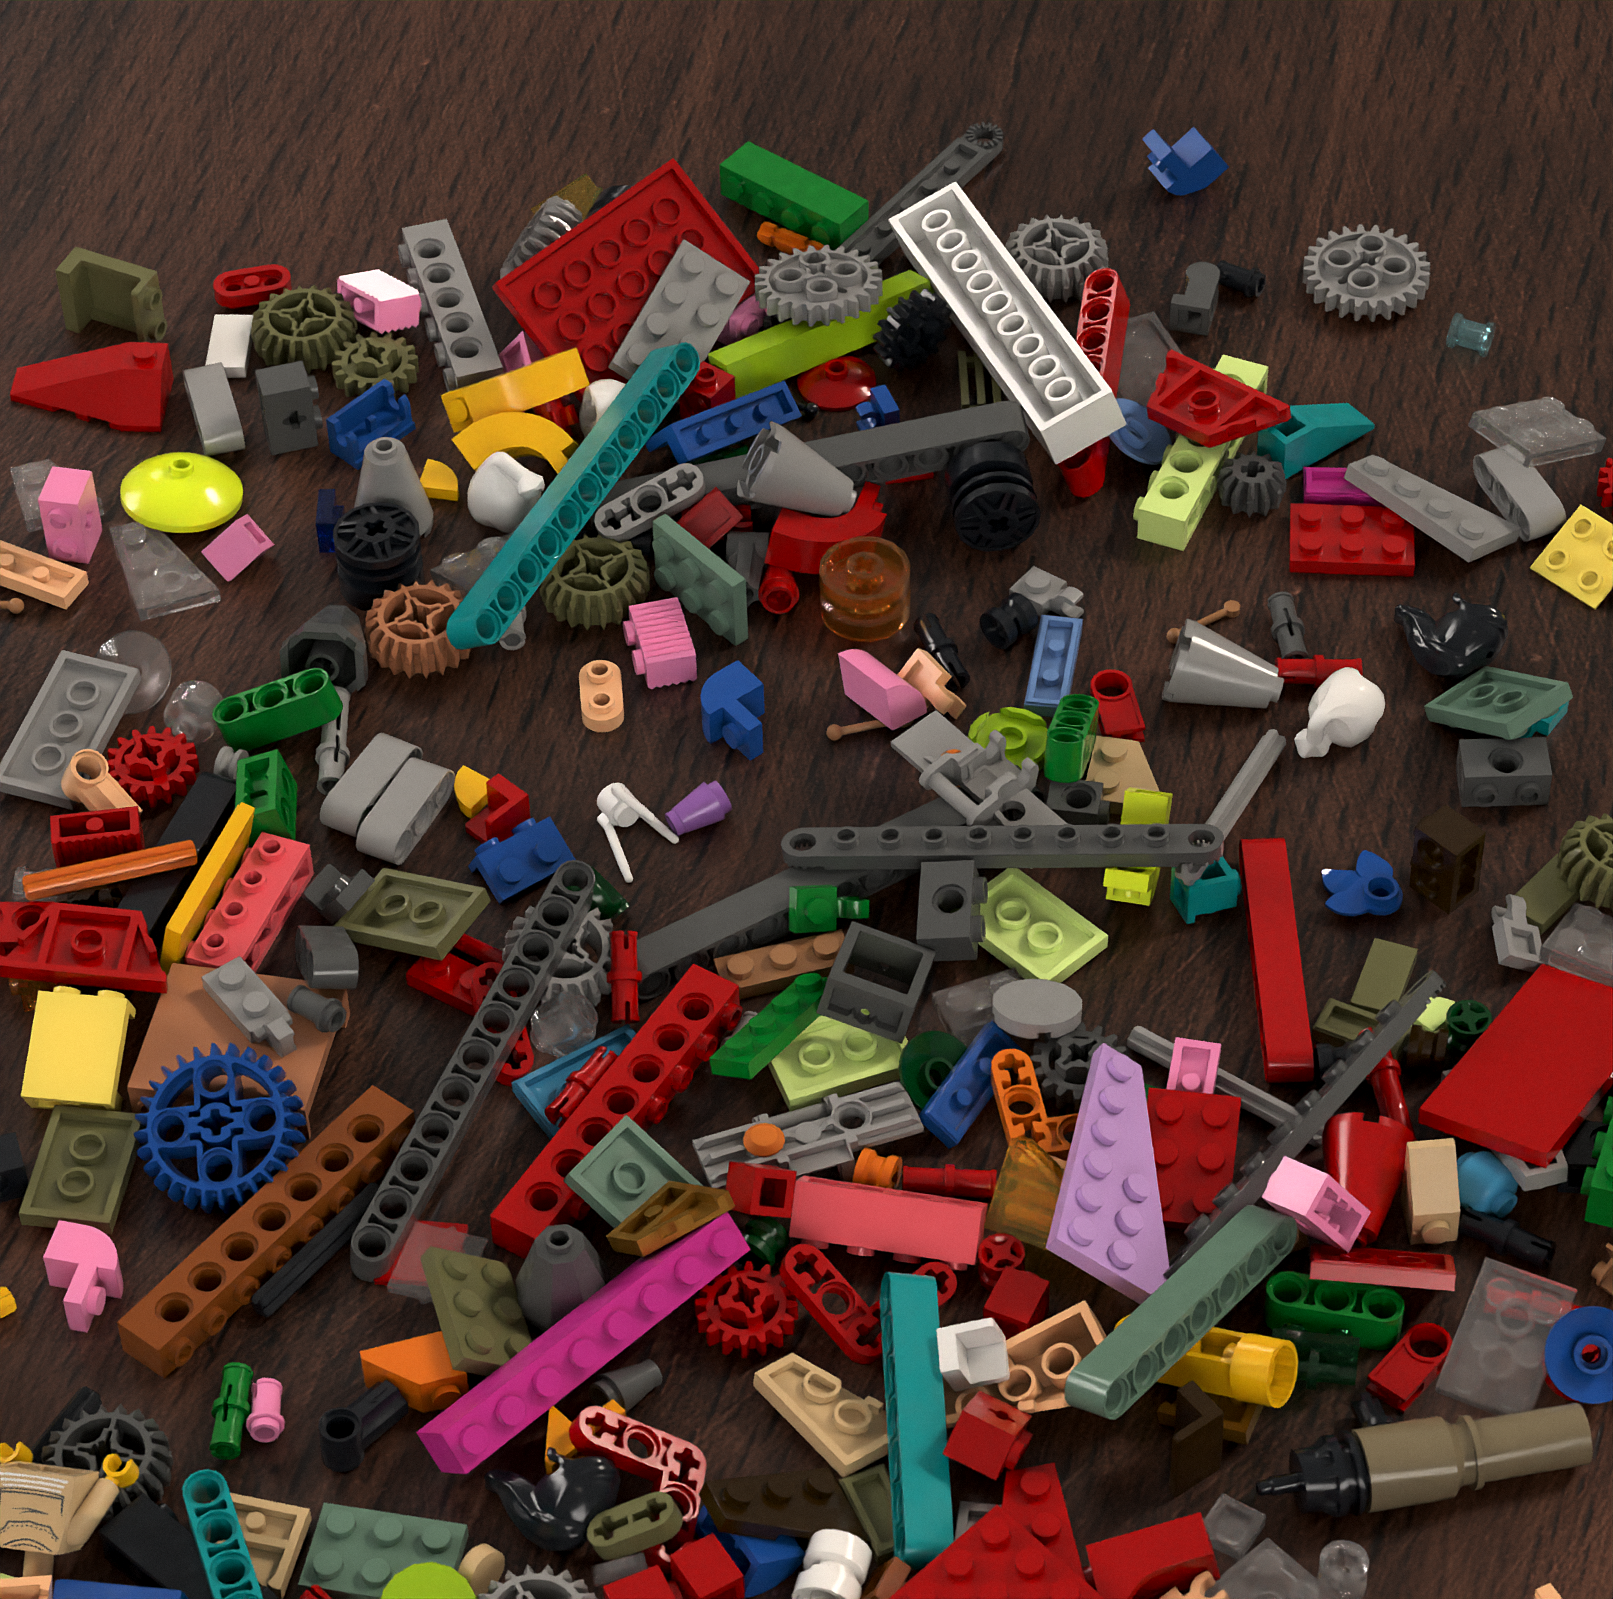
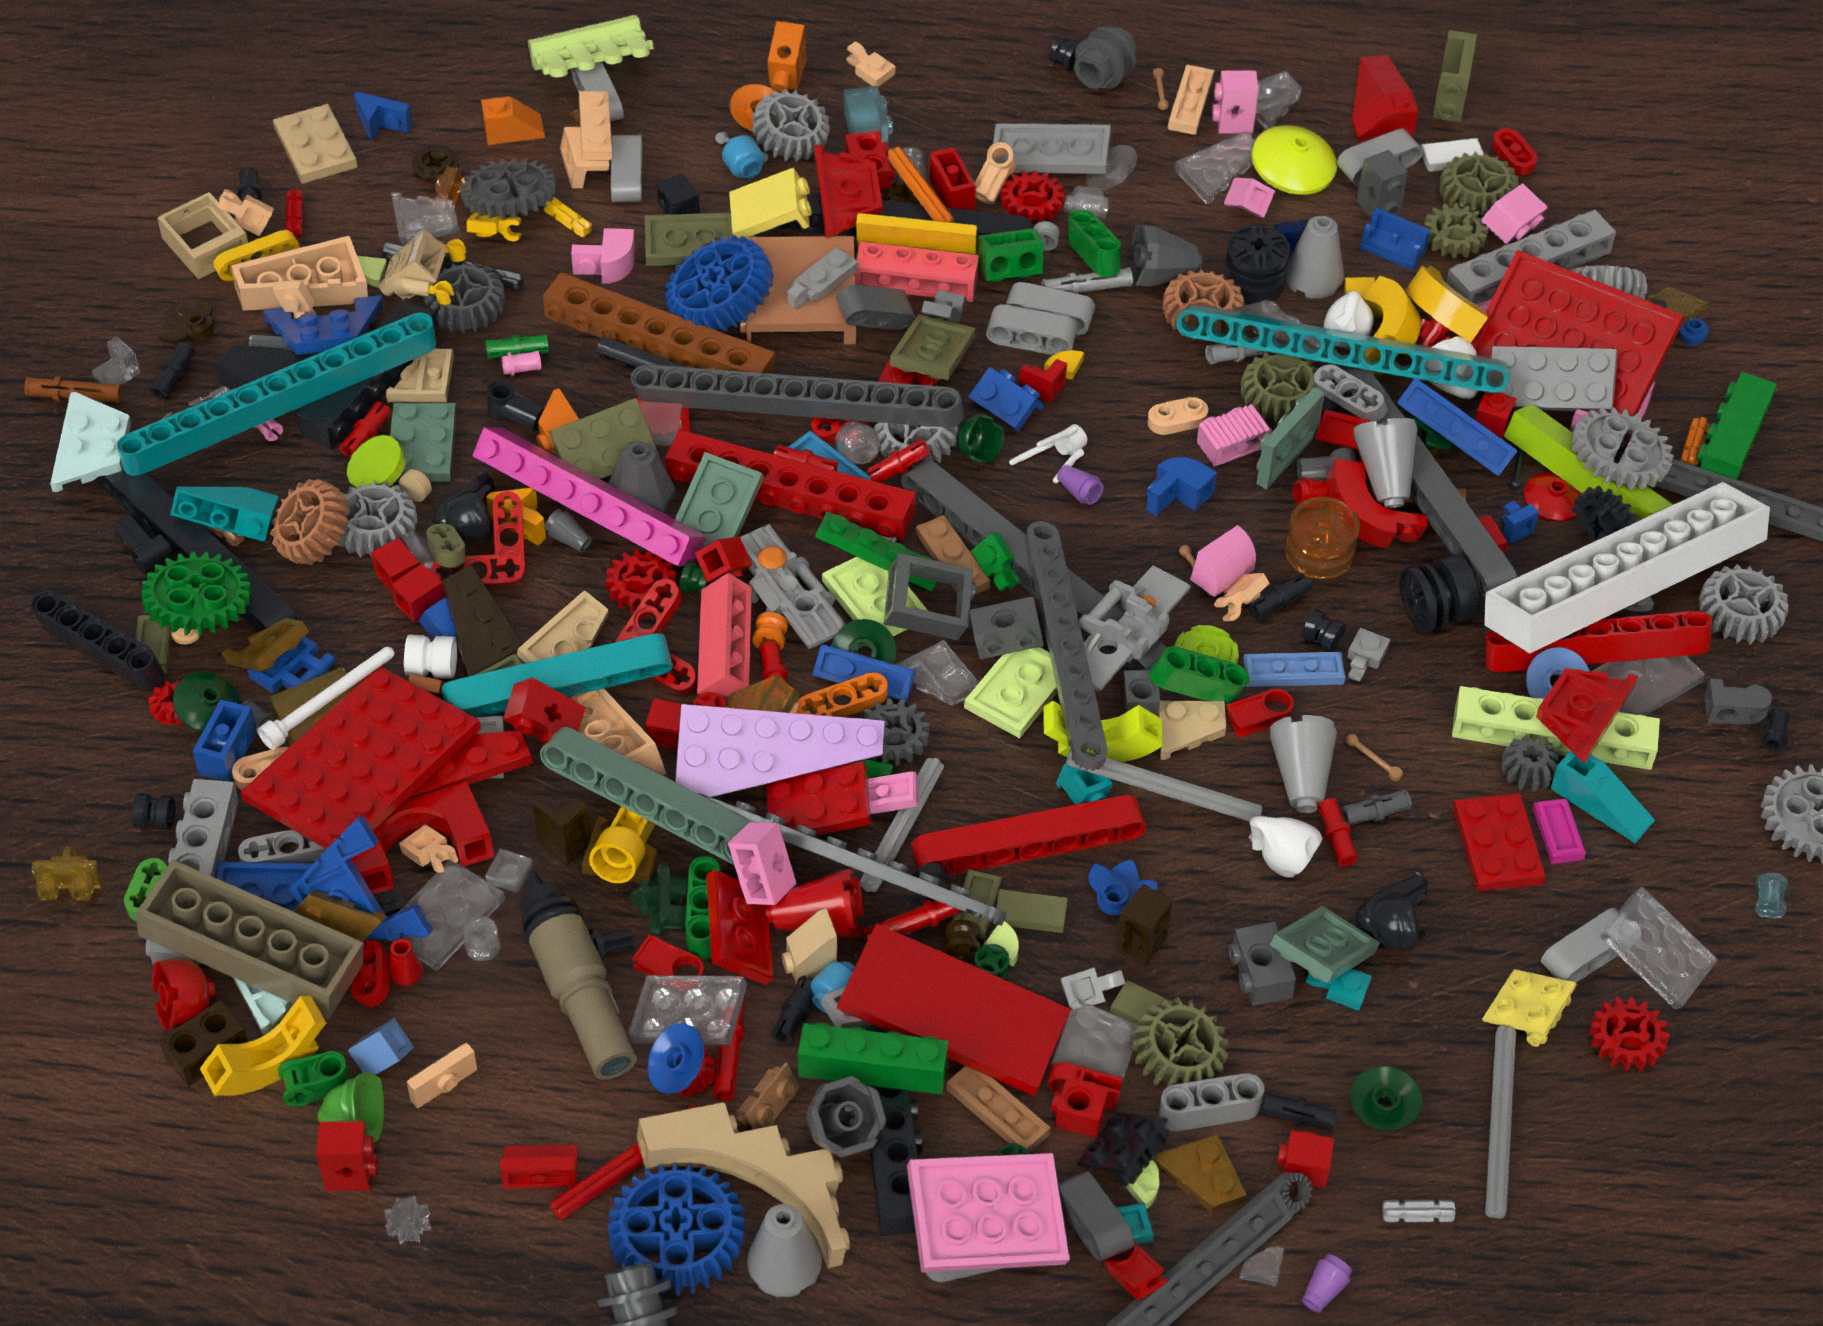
camera: 75 degrees right, 5 degrees up
dark grey pin [287,985,347,1033] -> none
pearl gold wing [607,1181,735,1257] -> none
white panel [936,1318,1010,1392] -> none
light grey tile [992,979,1082,1039] -> none
light grey wing [1344,455,1522,562] -> none

